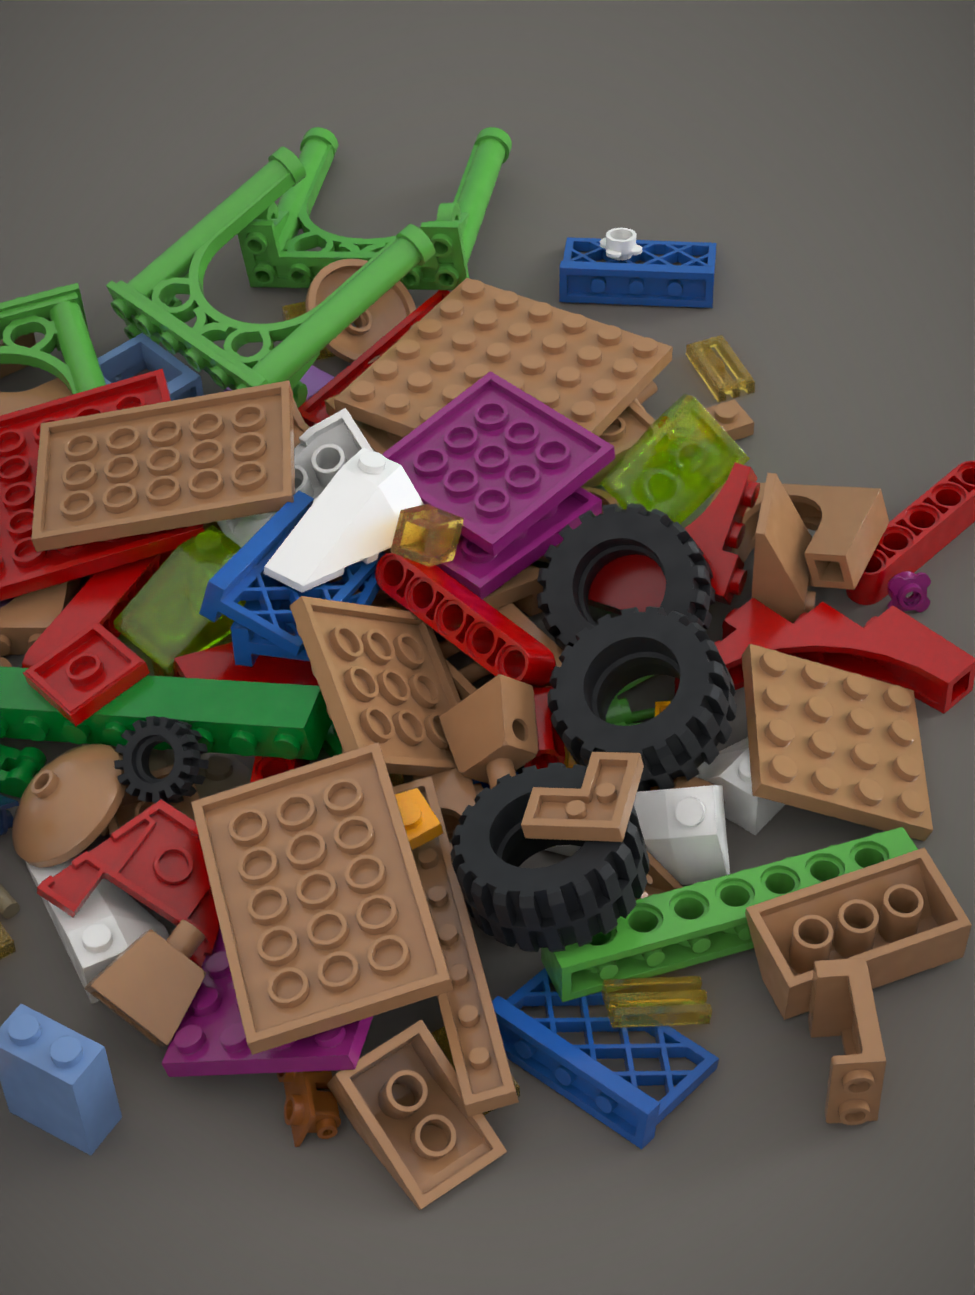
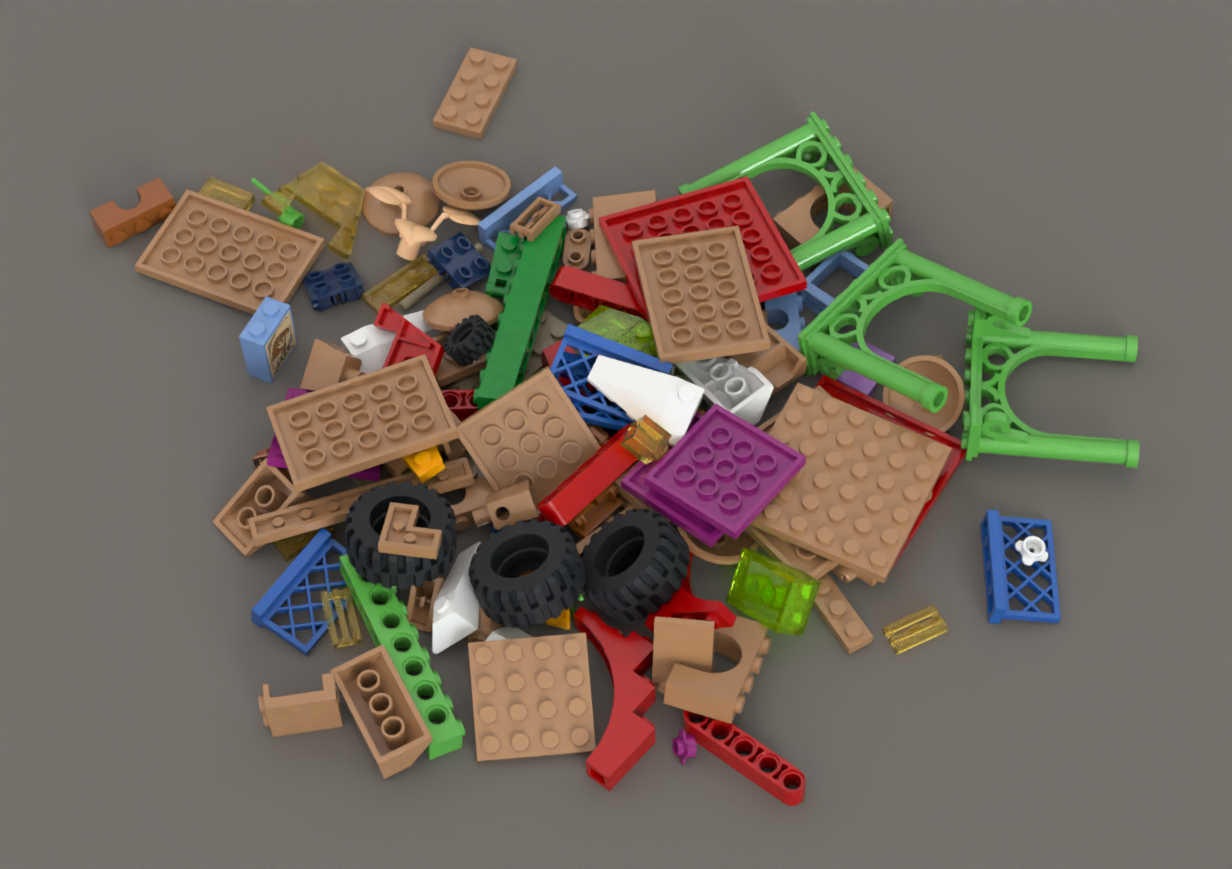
camera: 85 degrees right, 10 degrees up
red tile [23,621,150,727] -> none

